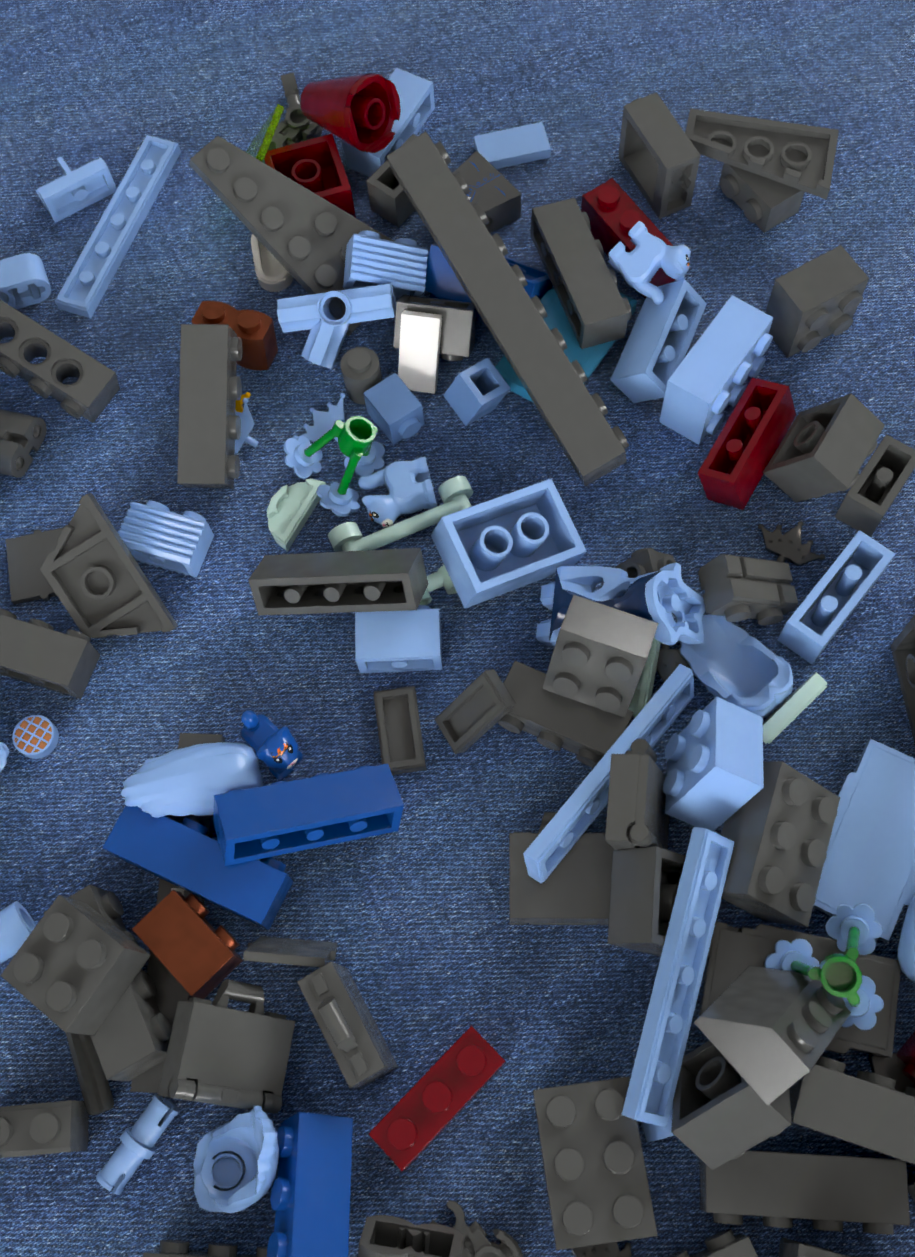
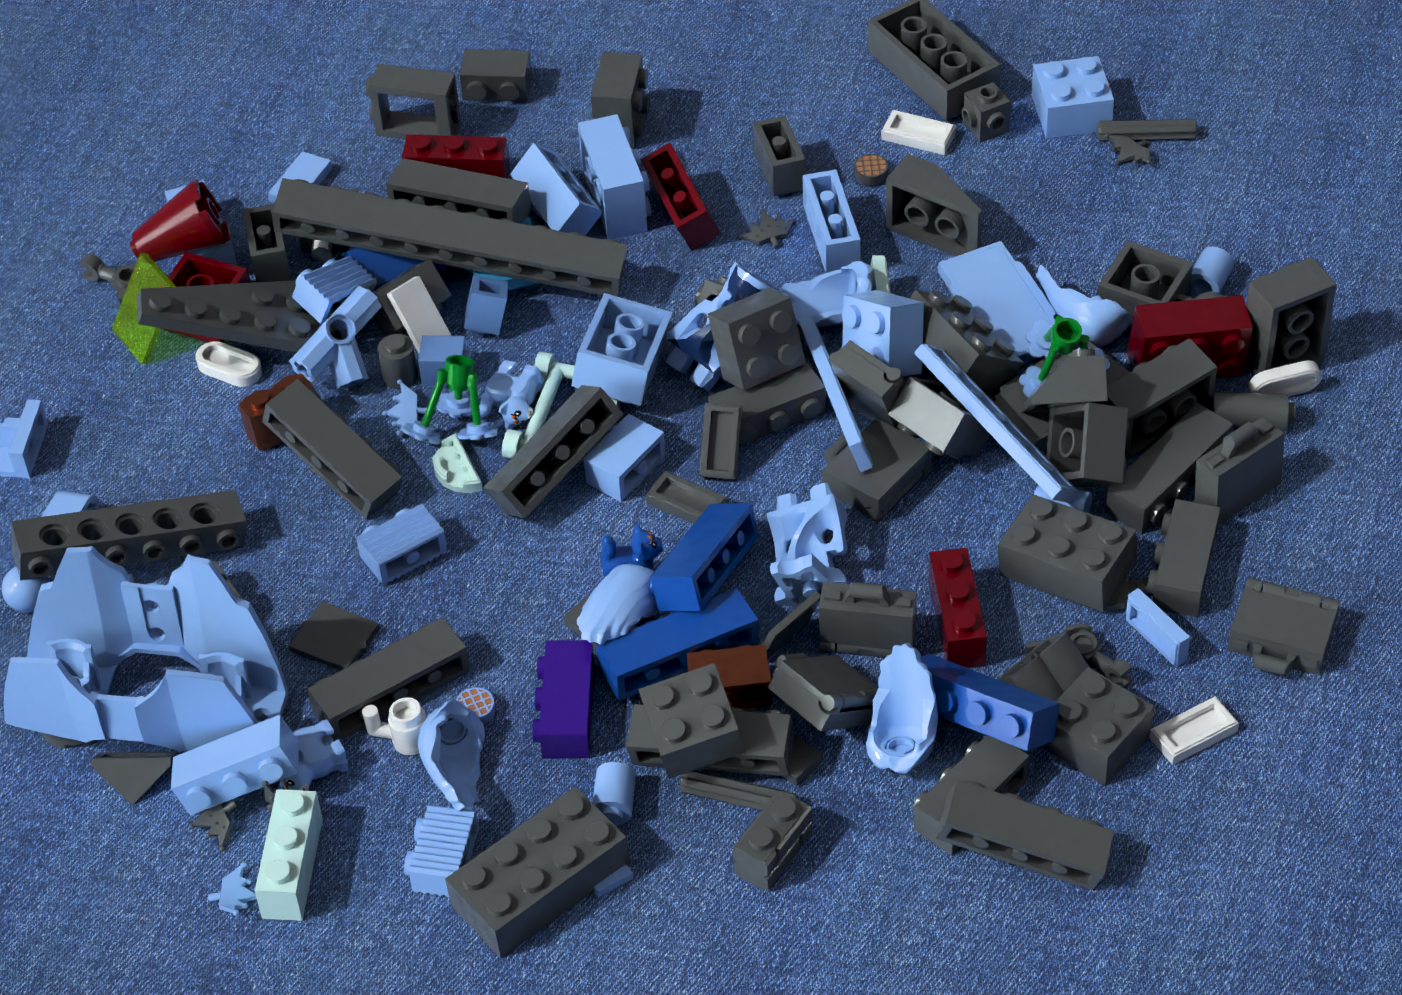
camera: 55 degrees left, 20 degrees down
dark grey wing [40,493,178,639] -> none
light blue tile [54,135,181,319] -> none
light blue pin [96,1093,180,1195] -> none
light blue animal [608,221,691,305] -> none
dark grey wing [685,108,839,199] -> none
dark grey brick [698,554,798,625] -> none
dark grey brick [763,393,885,503] -> none
none -> dark purple brick [532,640,595,759]
none -> light blue hips [766,483,848,612]

